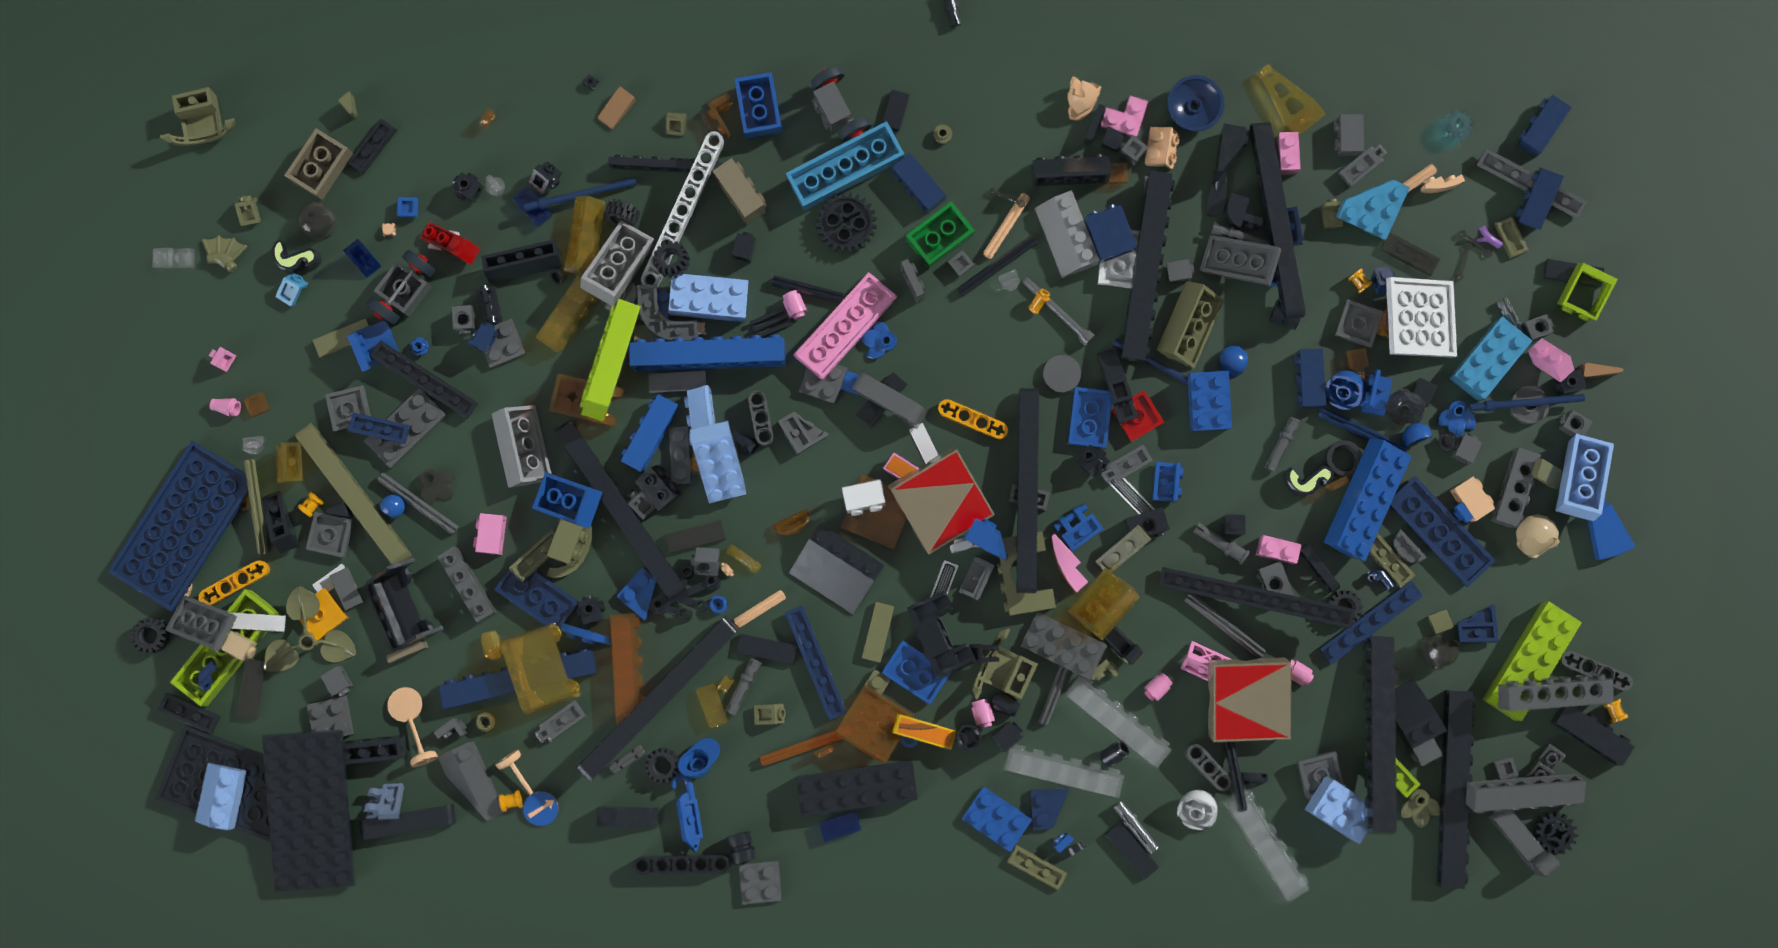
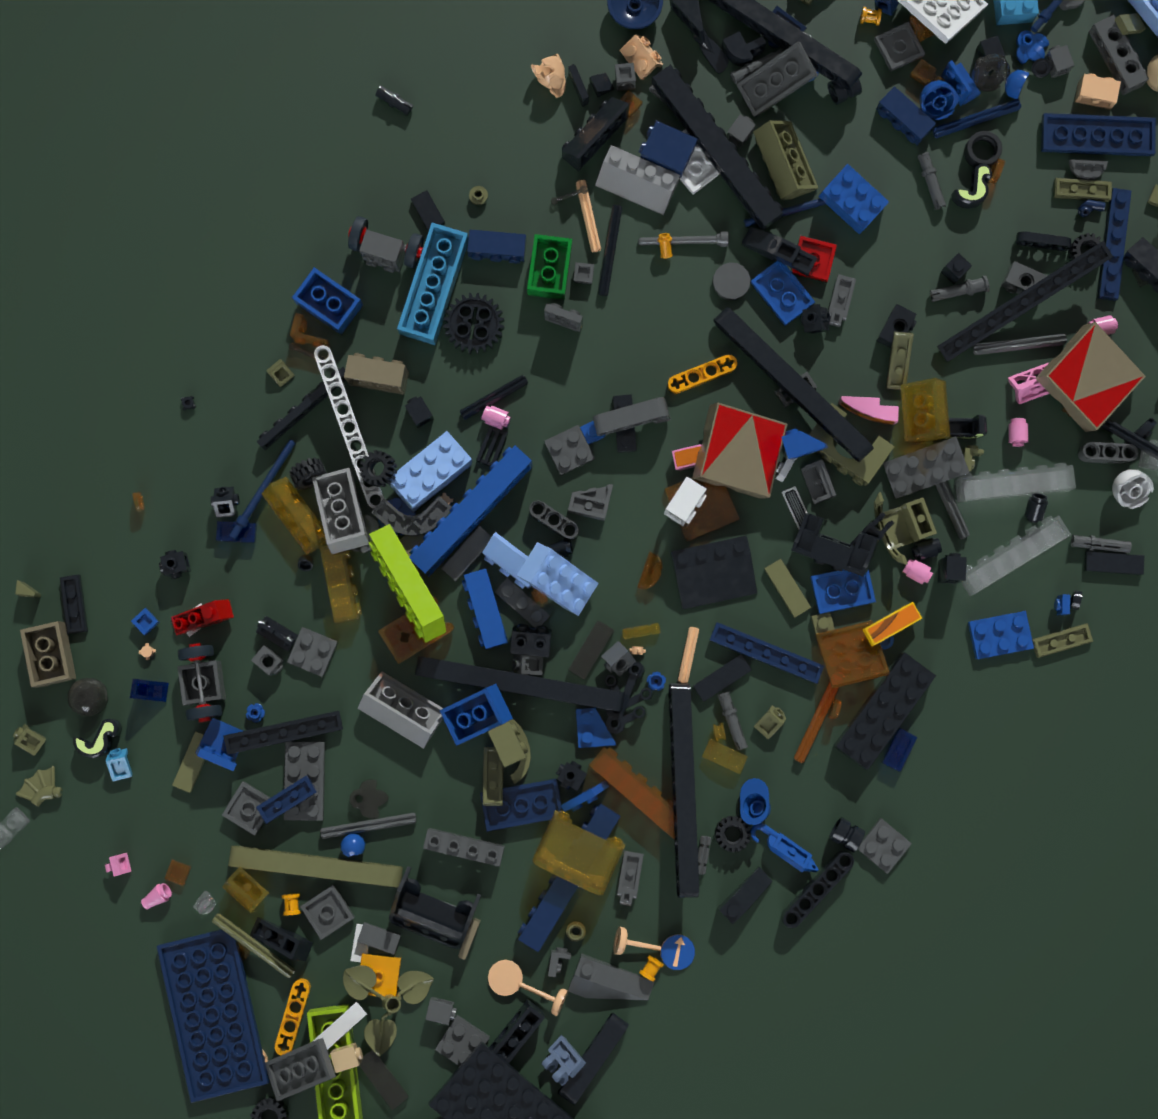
camera: 45 degrees left, 0 degrees up
dark blue arm [198,661,218,691] -> none
black slope [326,503,353,518] -> none
dark blue brick [468,322,499,354] -> none
bright pink brick [473,513,507,555] -> none
clear yellow brick [480,631,504,661] -> none
black brick [481,239,563,284] -> none
clear plate [485,175,505,196] -> none
medium nougat slope [598,87,636,130] -> none
bright pink tile [794,272,897,381] -> none
blue plate [861,322,897,359] -> none
white sticker [909,423,938,463] -> none
black wheel [955,724,982,750] -> none
clear plate [998,269,1020,291] -> none
dark blue wing [1030,788,1068,830] -> none
blue plate [1053,503,1103,552] -> none
bright pink plate [1100,96,1148,138] -> none
sticker [1109,478,1155,523] -> none
blue bracket [1152,462,1183,503] -> none
blue hair [1219,346,1248,377] -> none
bright pink brick [1256,535,1301,565] -> none
blue brick [1323,438,1411,561] -> none
blue plate [1451,502,1474,524] -> none

